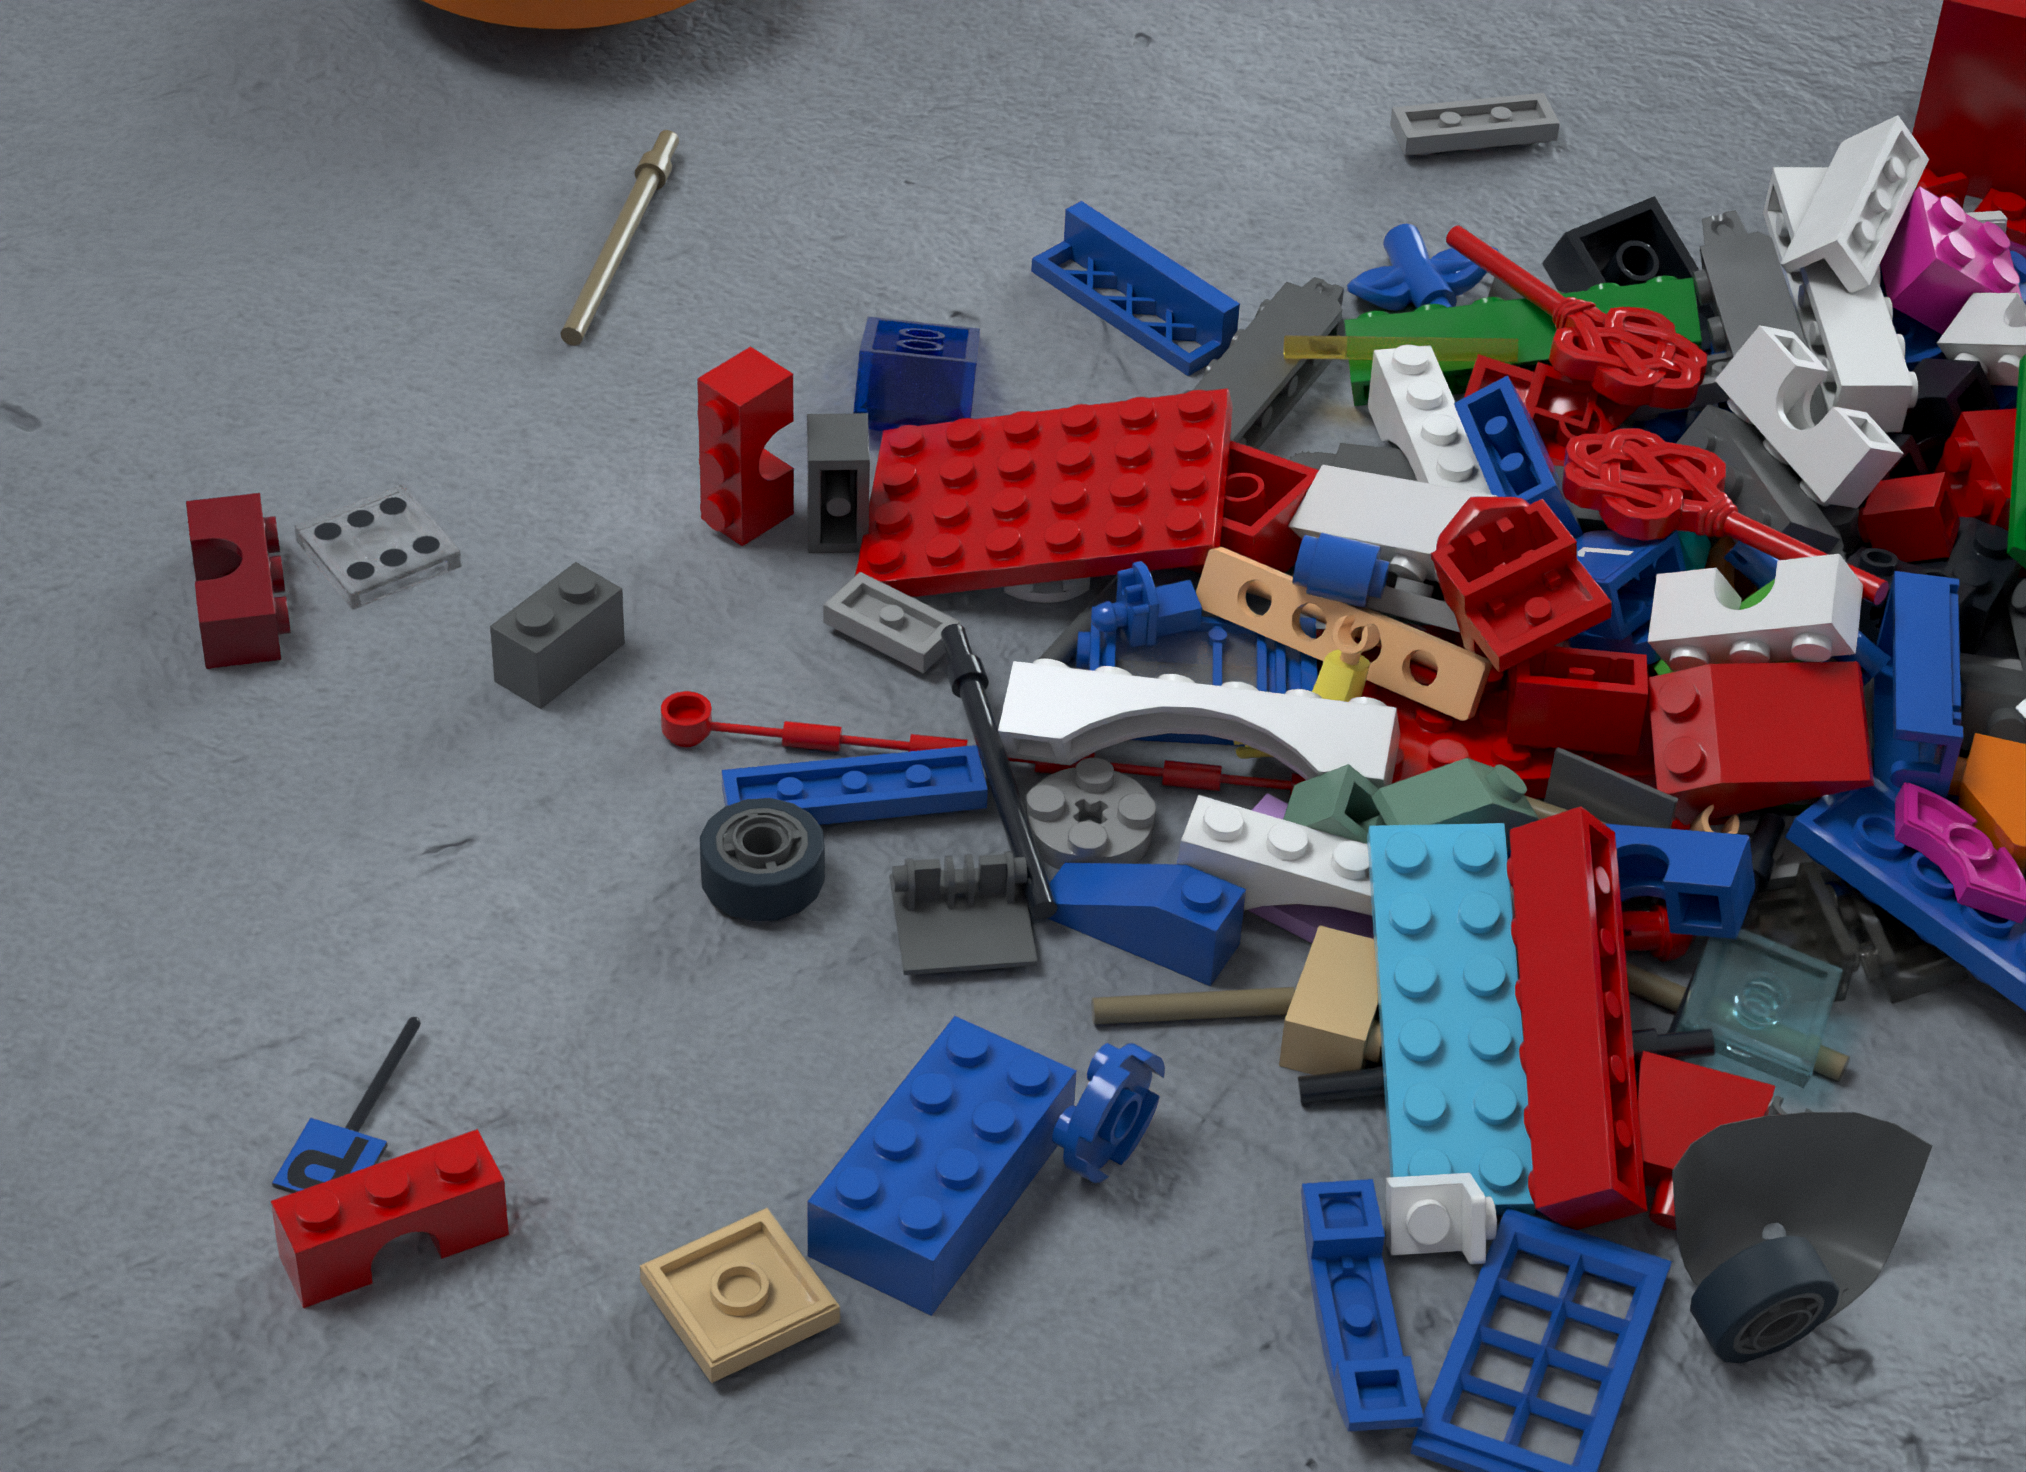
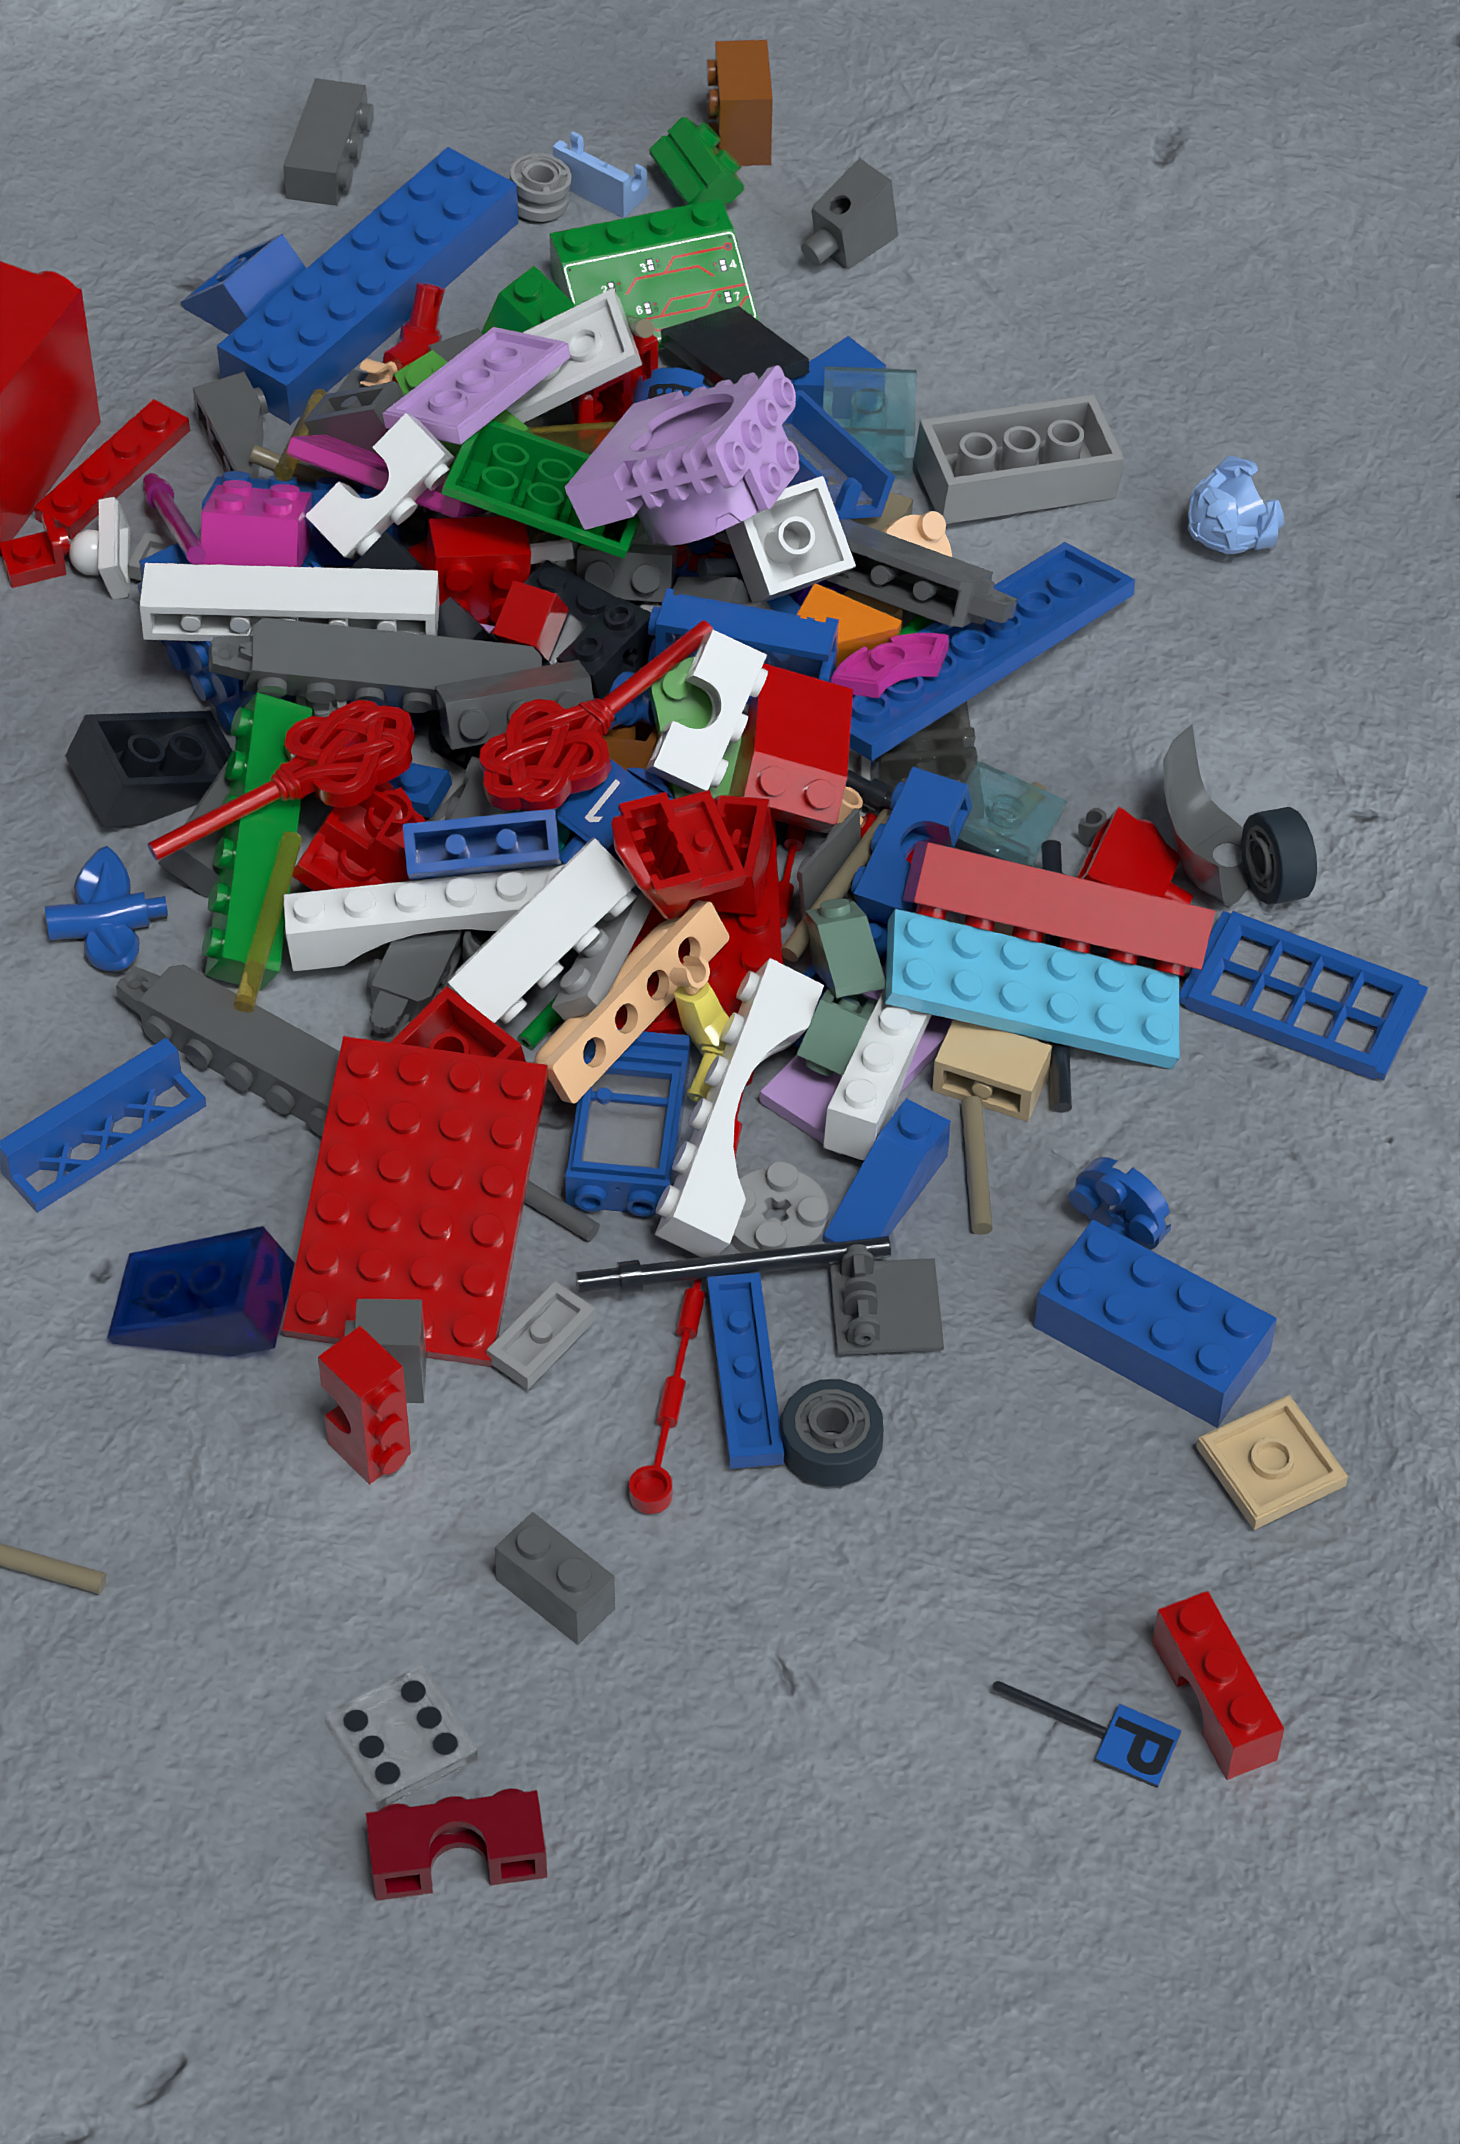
camera: 85 degrees left, 10 degrees up
blue piece [1091,561,1202,648] -> none
blue brick [1293,532,1390,608] -> none
blue slope [1301,1179,1424,1432] -> none
white bracket [1386,1173,1497,1264] -> none
white arch [1715,325,1904,508] -> none
white panel [1780,115,1929,294] -> none

